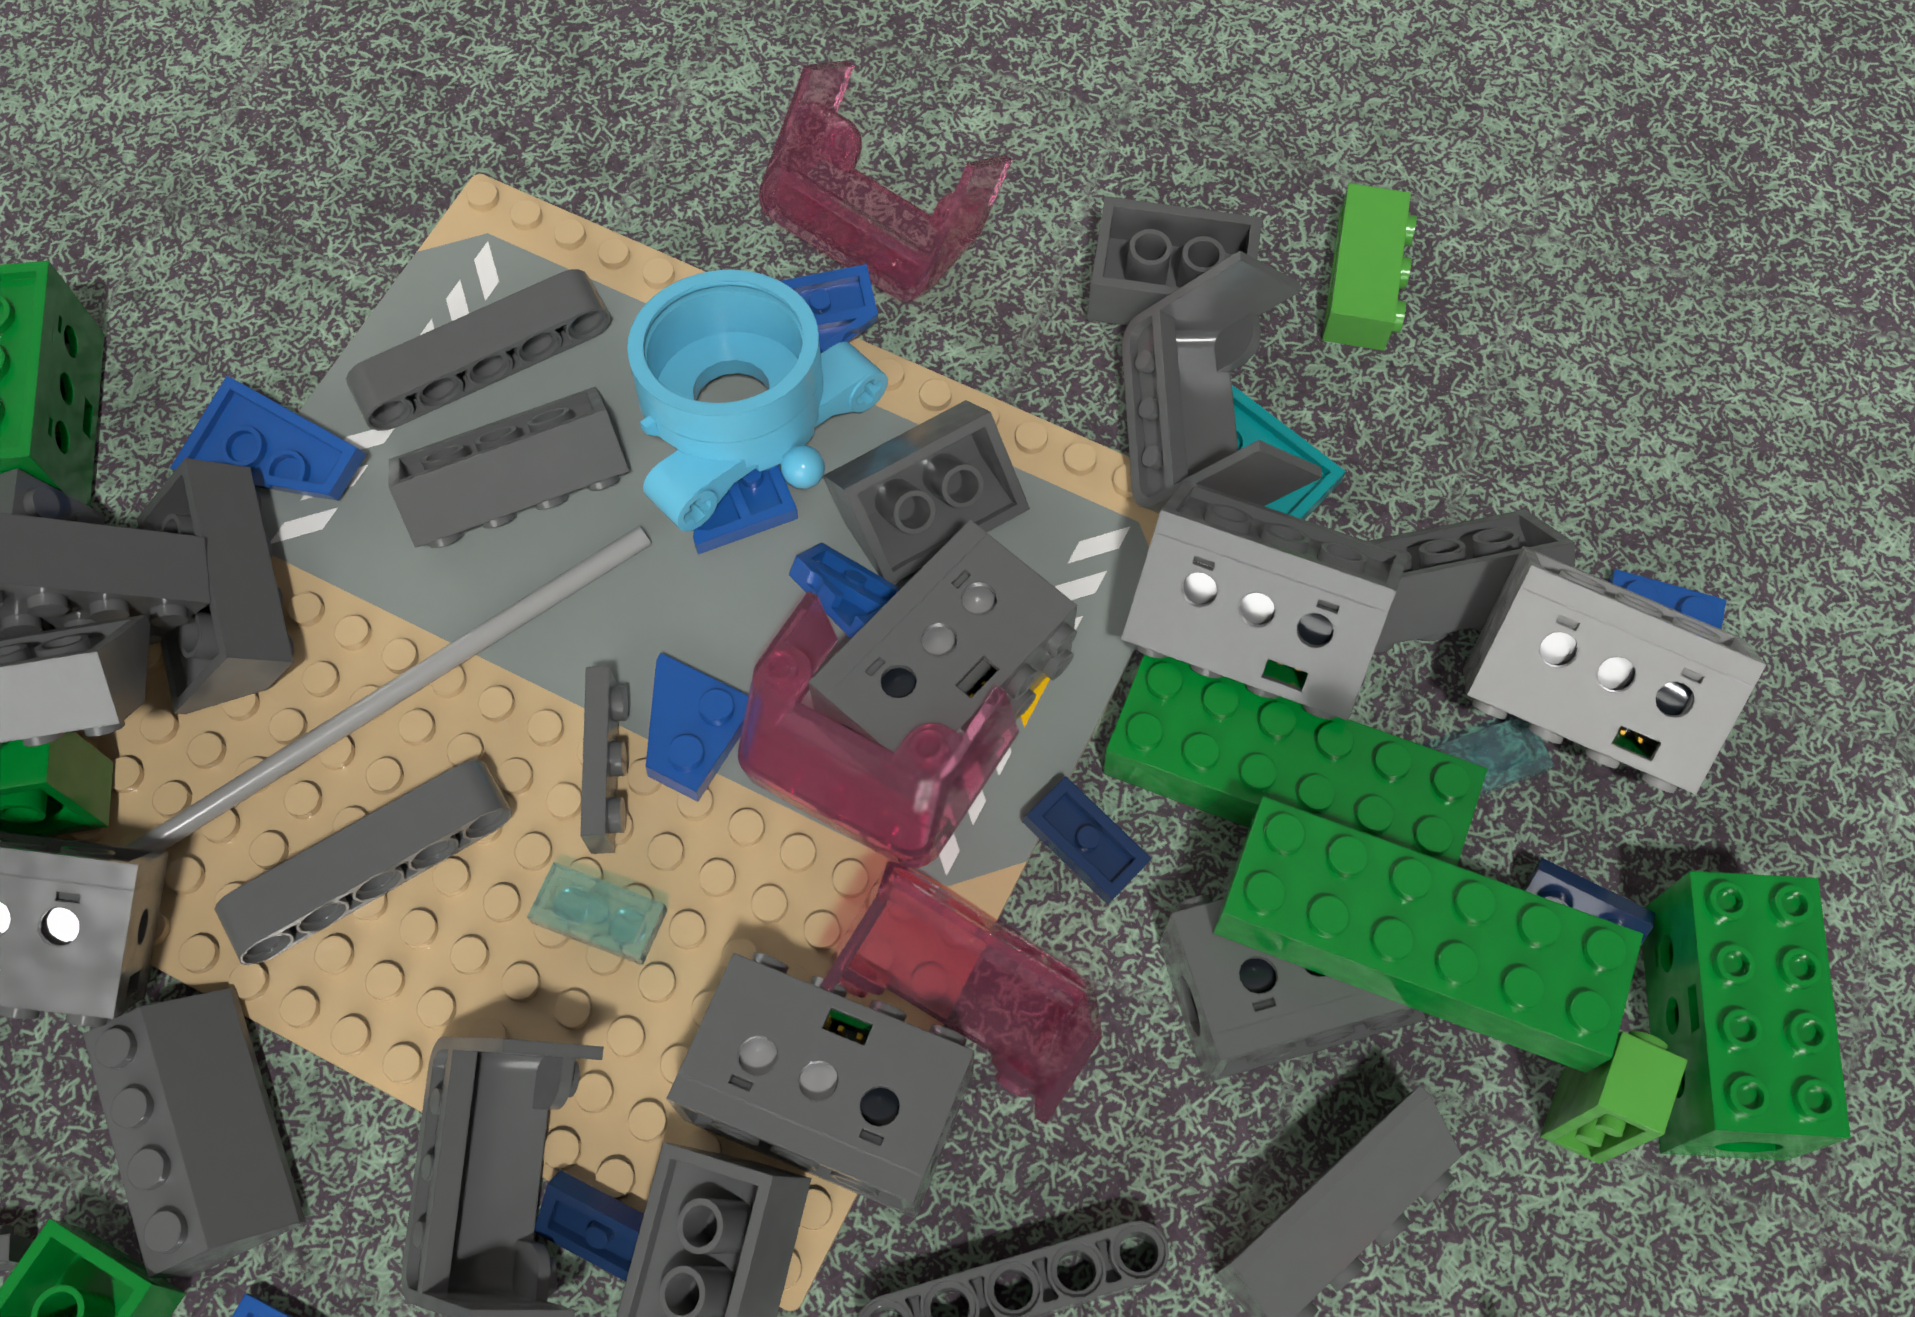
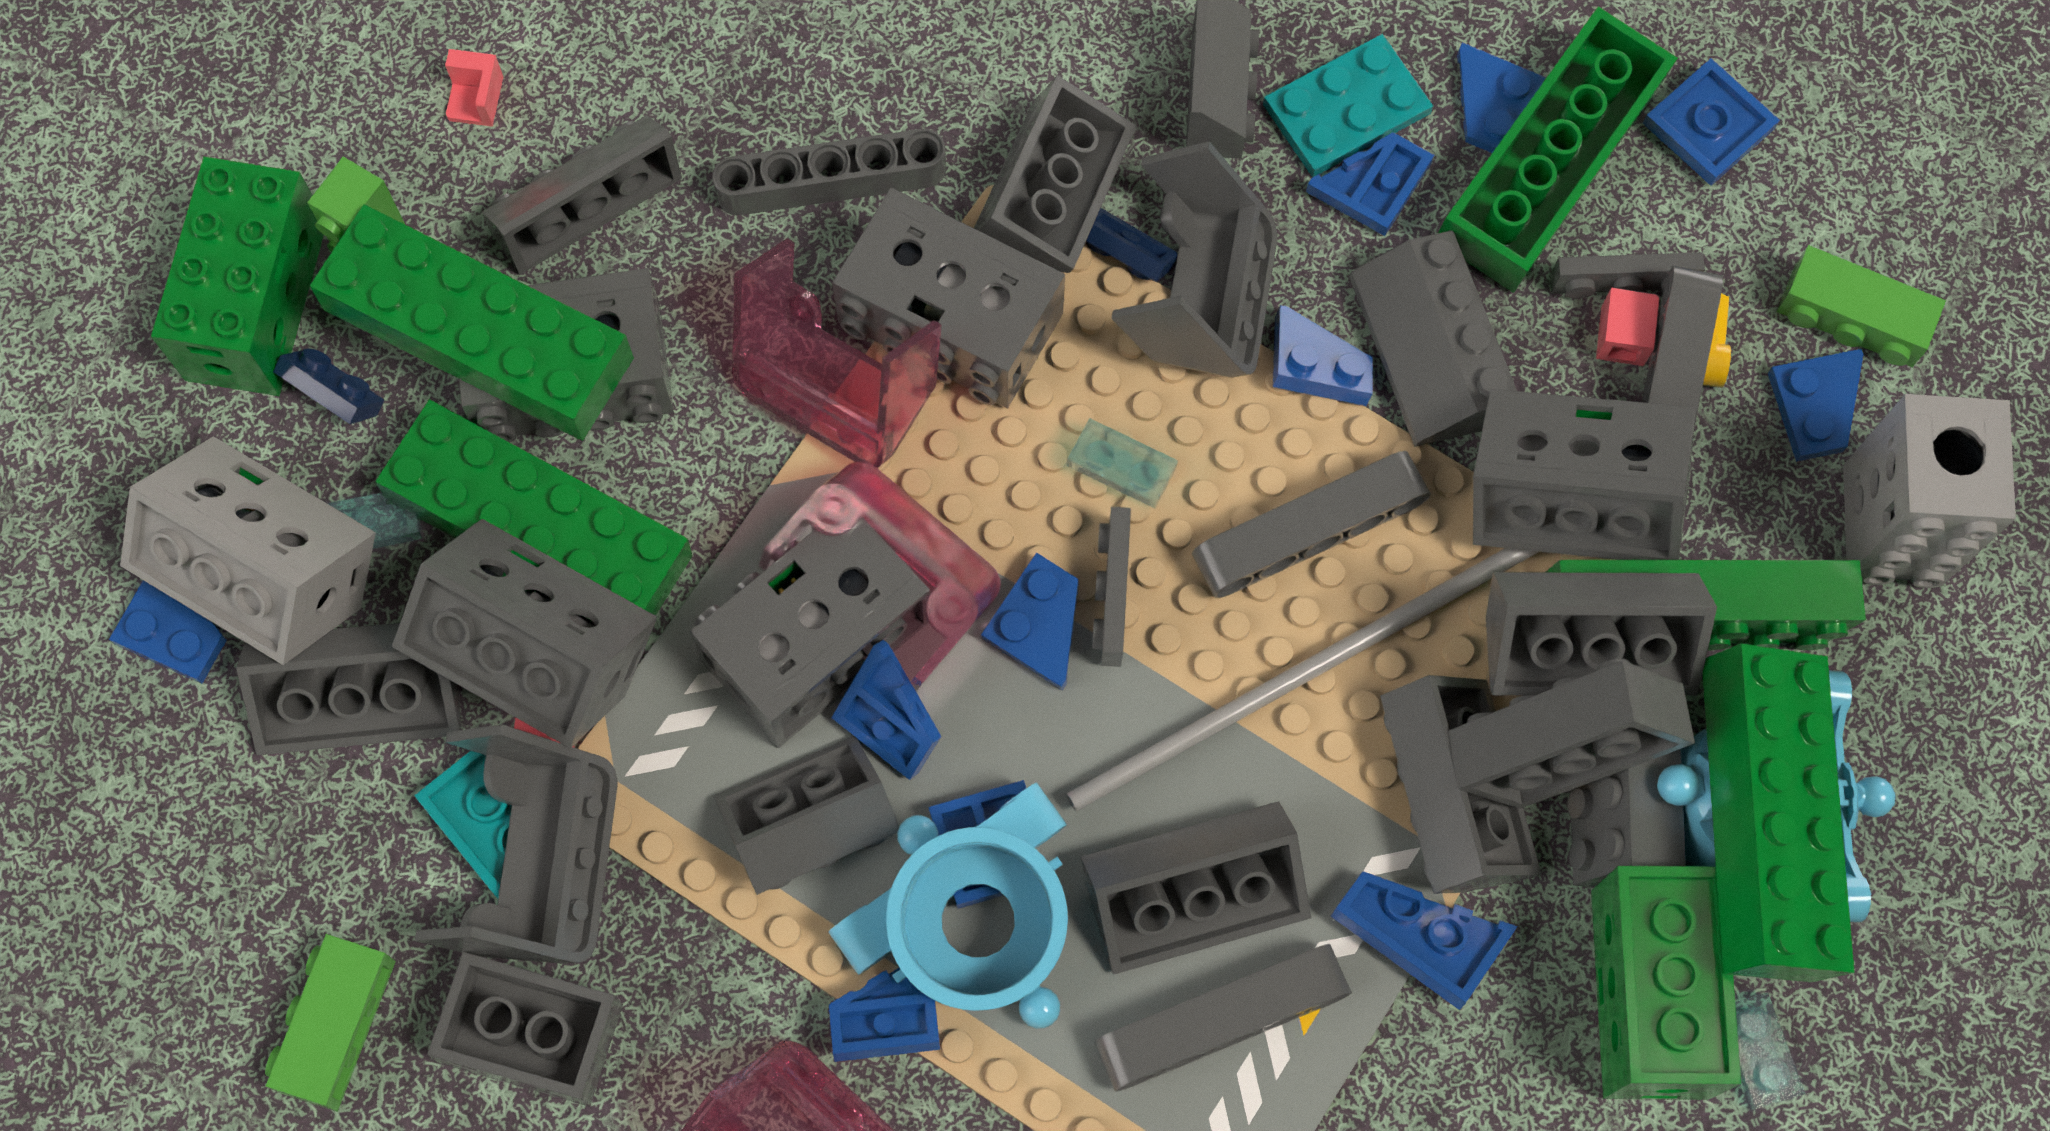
camera: 175 degrees left, 5 degrees up
dark blue plate [1022,776,1152,905] -> none
none -> wing [1273,305,1373,406]

